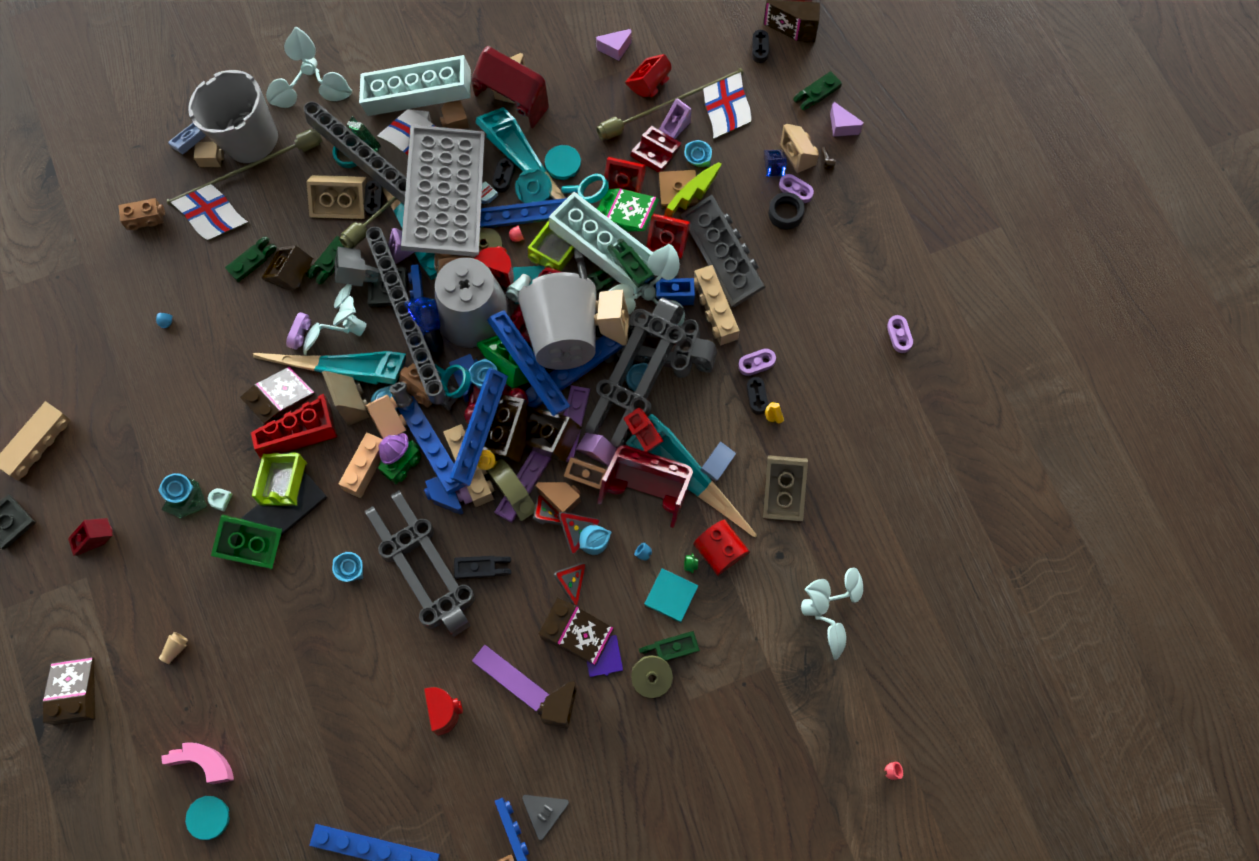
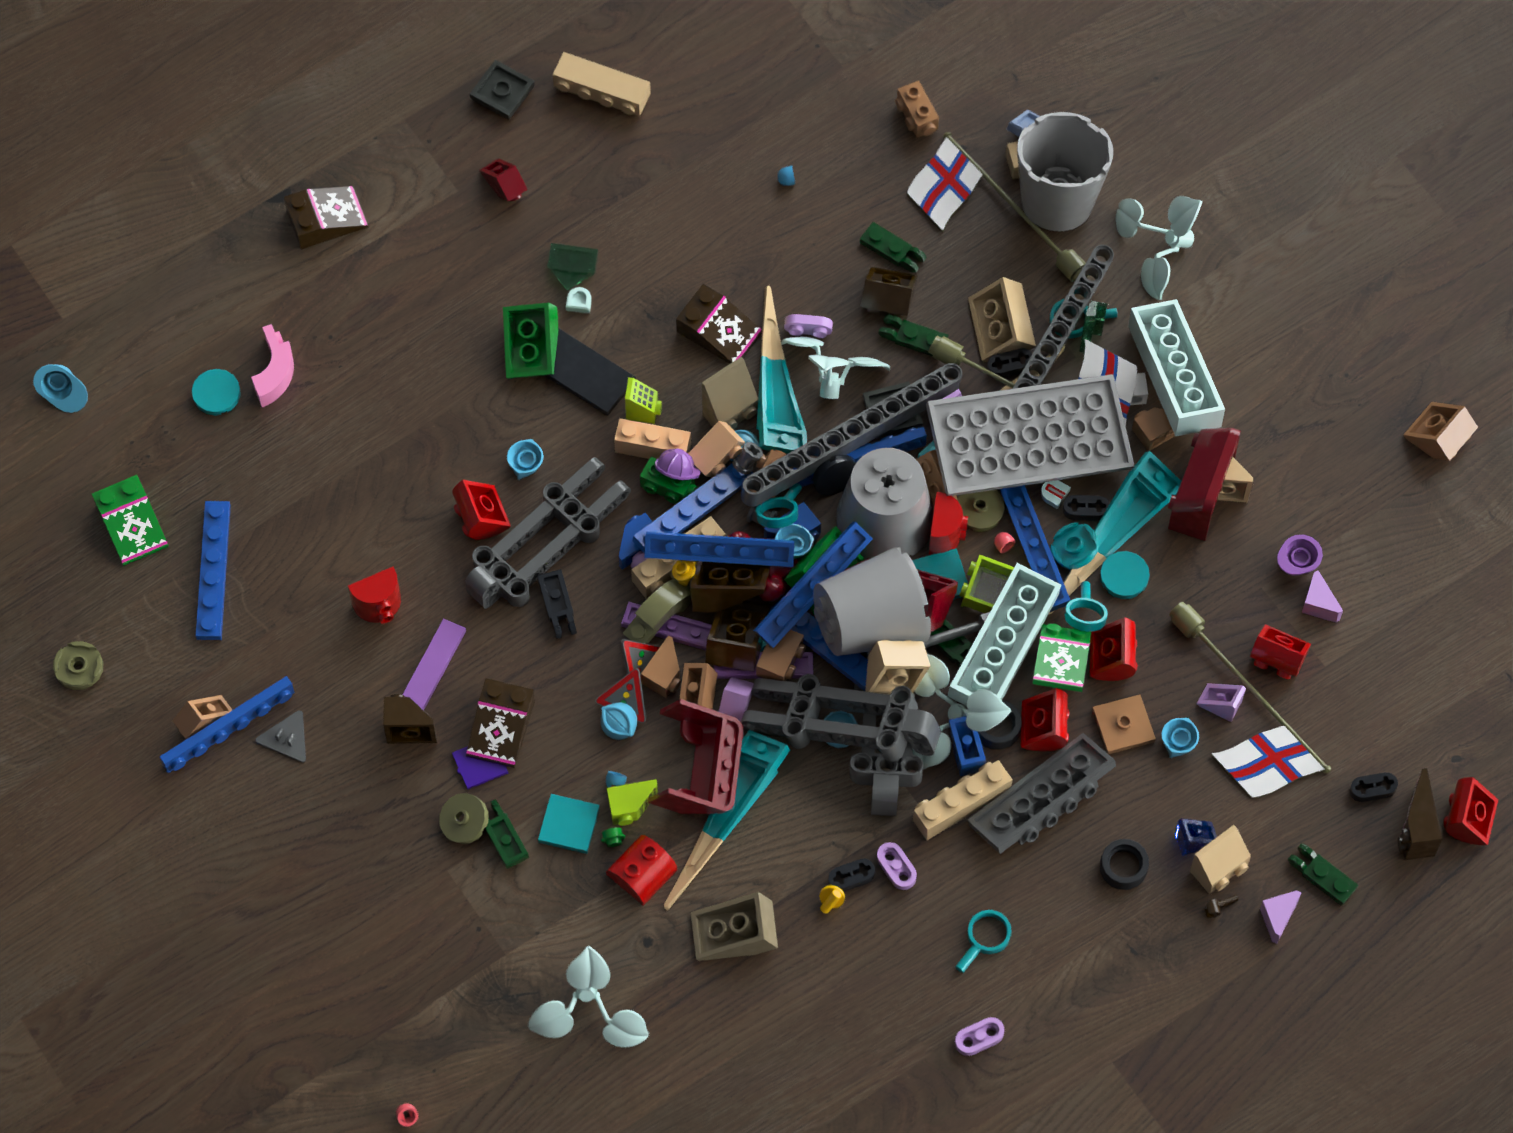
camera: 75 degrees right, 5 degrees down
medium azure hat [158,473,194,503] -> none
tan cone [159,632,188,664] -> none
red wedge [251,393,337,459] -> none
lime window [252,452,307,505] -> none
dark grey hinge [335,246,379,286] -> none
clear blue slope [404,297,441,333] -> none
light aqua cone [506,274,531,302] -> none
piece [554,563,586,606] -> none
dark green hinge [607,238,654,288] -> none
red slope [623,408,664,452] -> none
dark red slope [630,126,682,172] -> none
lime slope [664,162,722,217] -> none
sand blue slope [700,441,736,482] -> none
lavender plate [779,174,814,203] -> none
none -> red brick [452,480,511,539]
none -> lime slope [607,779,658,826]
none -> lime slope [625,377,662,424]
none -> medium nougat brick [756,630,806,681]
none -> teal piece [955,910,1011,973]
none -> medium lavender piece [1277,535,1323,575]

